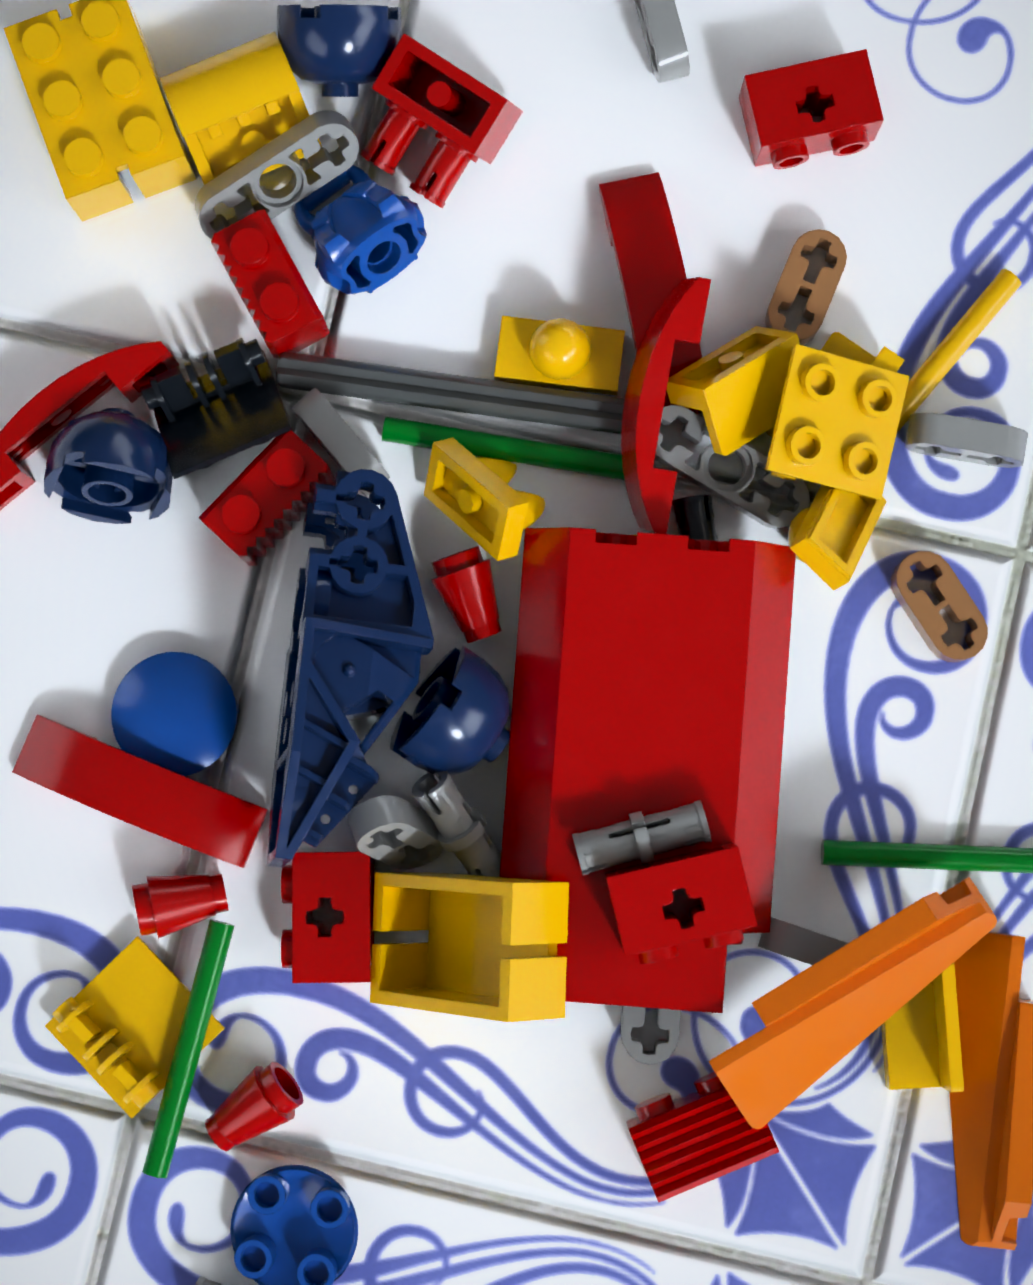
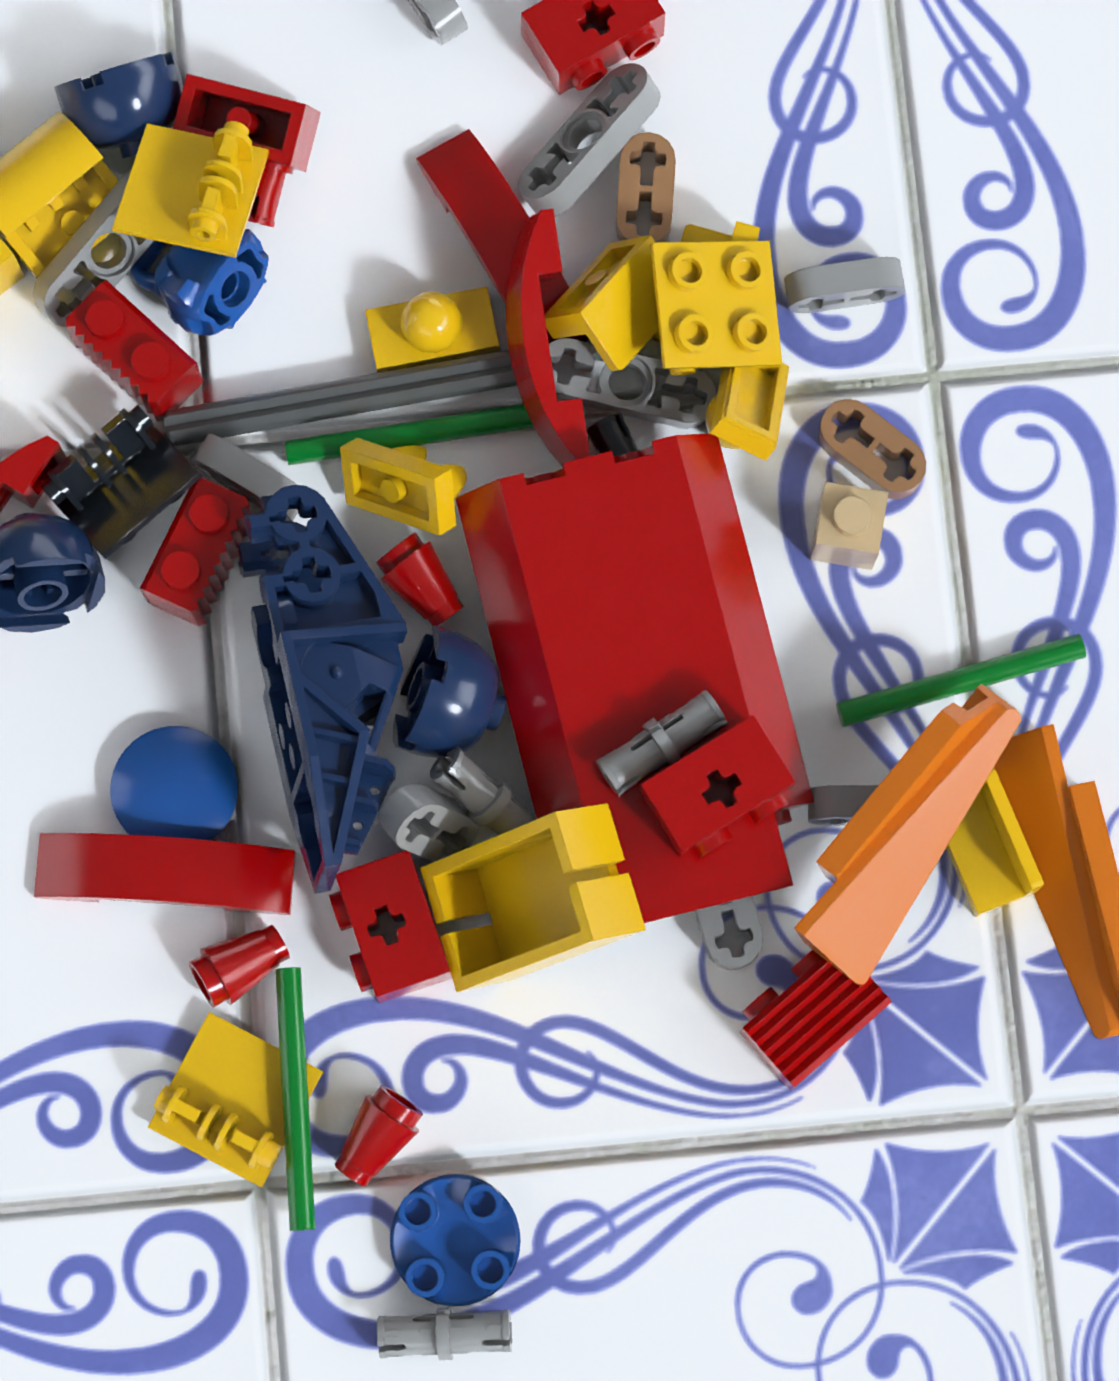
camera: 25 degrees left, 5 degrees down
yellow bar [897,269,1021,433] -> none
none -> yellow hinge [112,121,269,258]
none -> light grey beam [518,63,661,216]
none -> tan brick [810,482,889,570]

